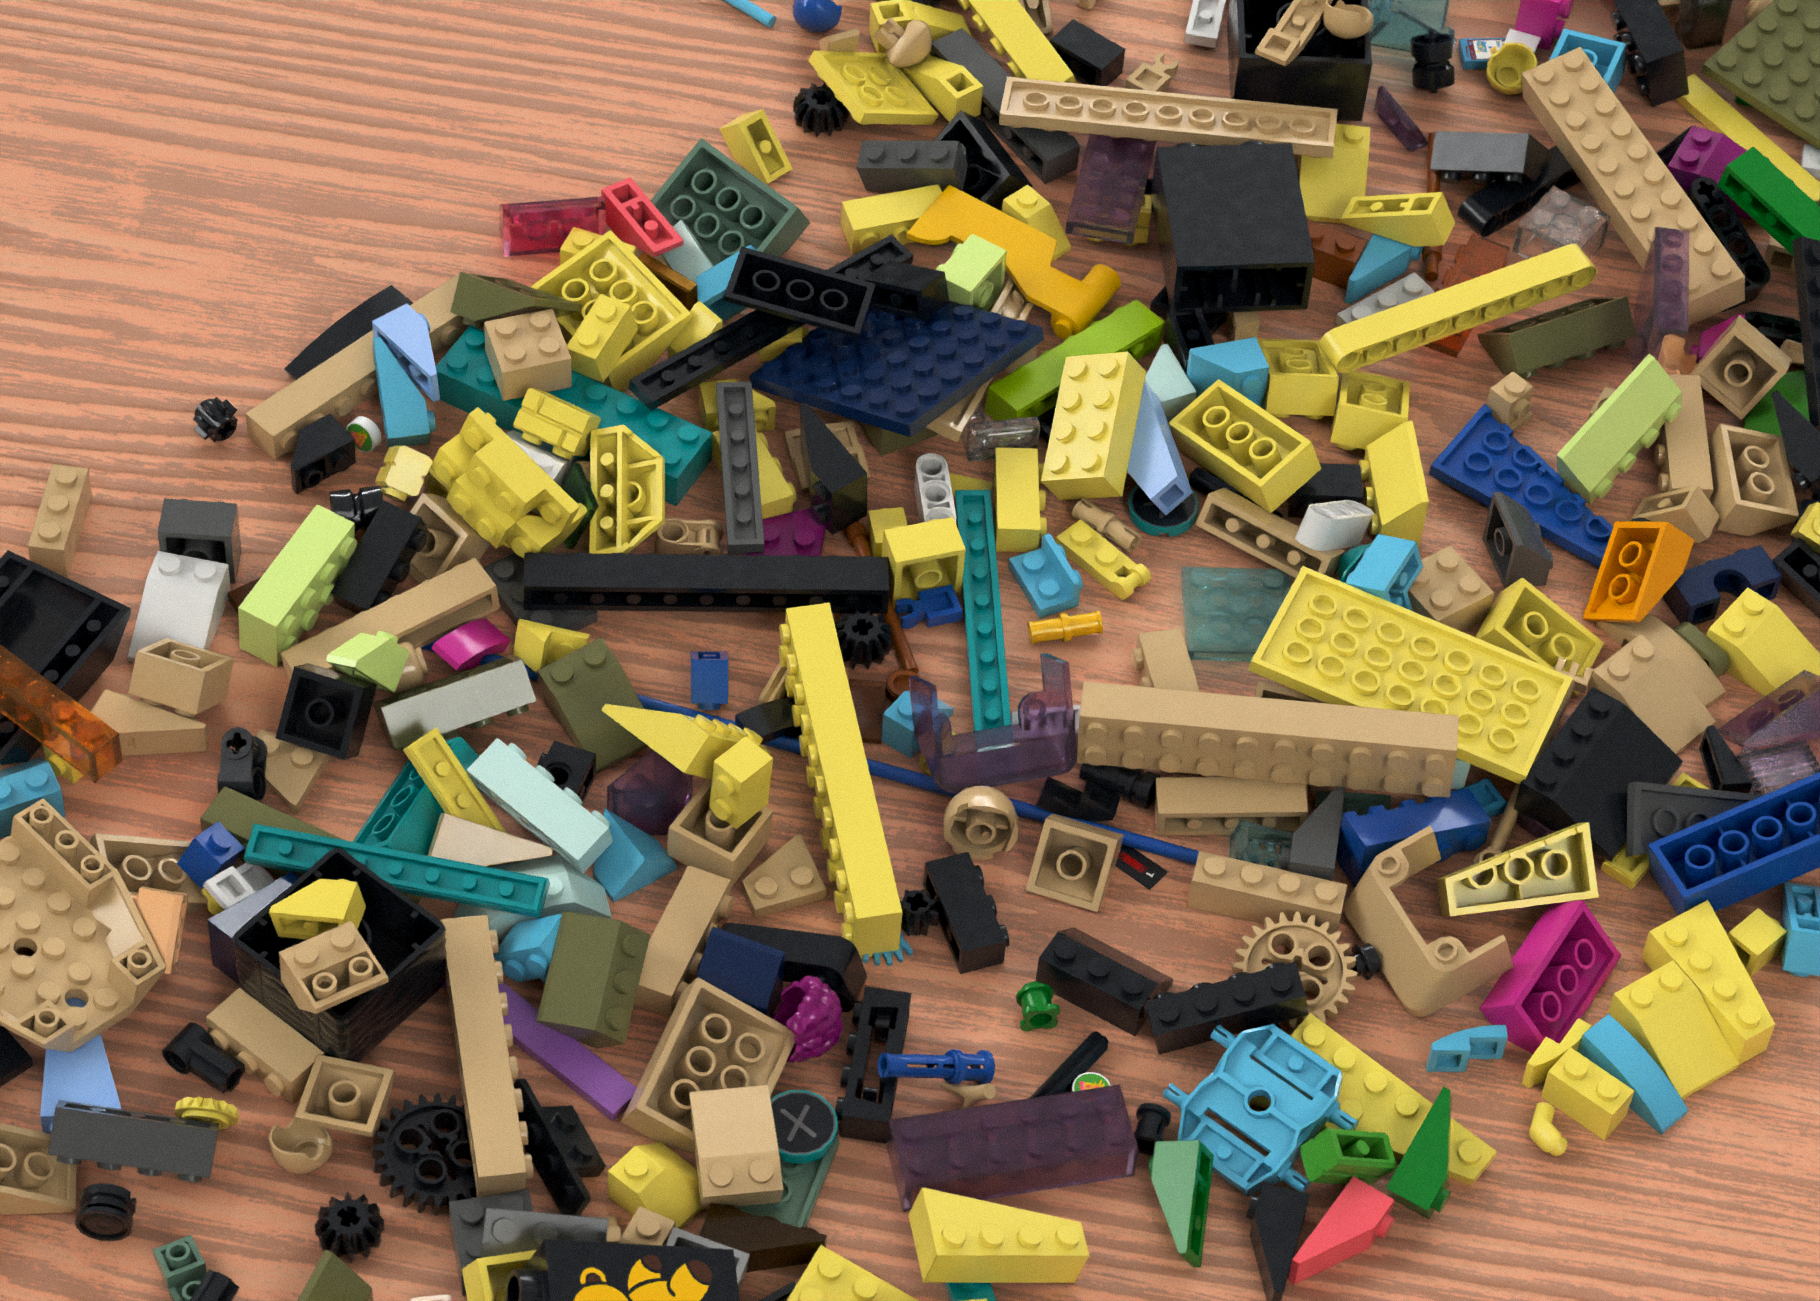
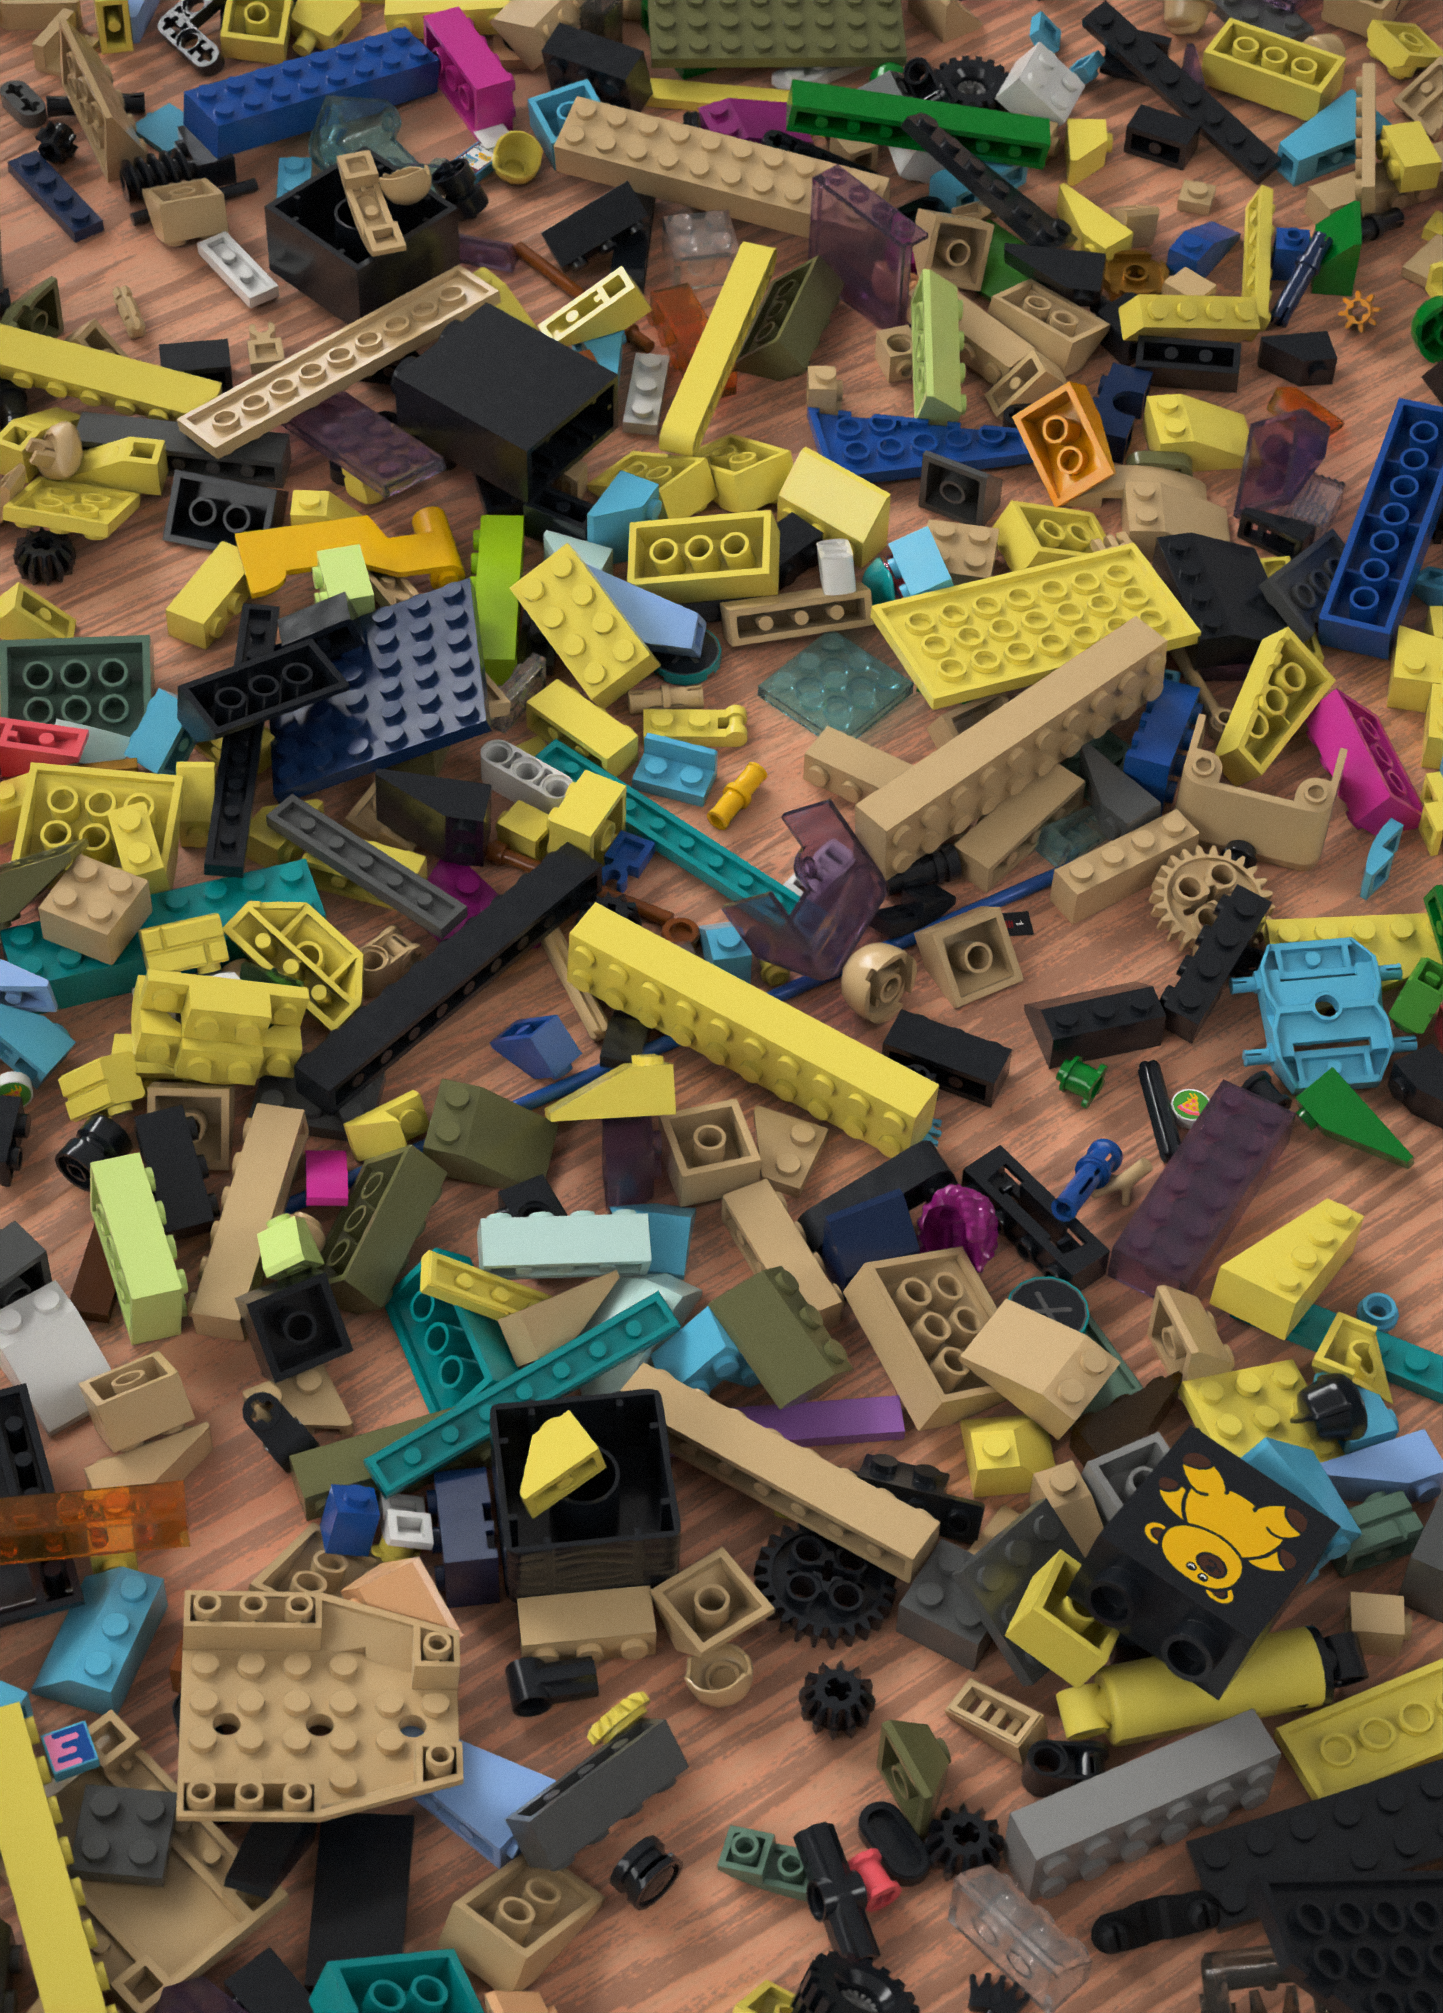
camera: 45 degrees left, 0 degrees up
tan slope [279,921,389,1014] -> none
light yellow brick [709,736,773,829] -> none
dark grey brick [857,140,968,192] -> none
none -> tan slope [1147,1285,1235,1401]

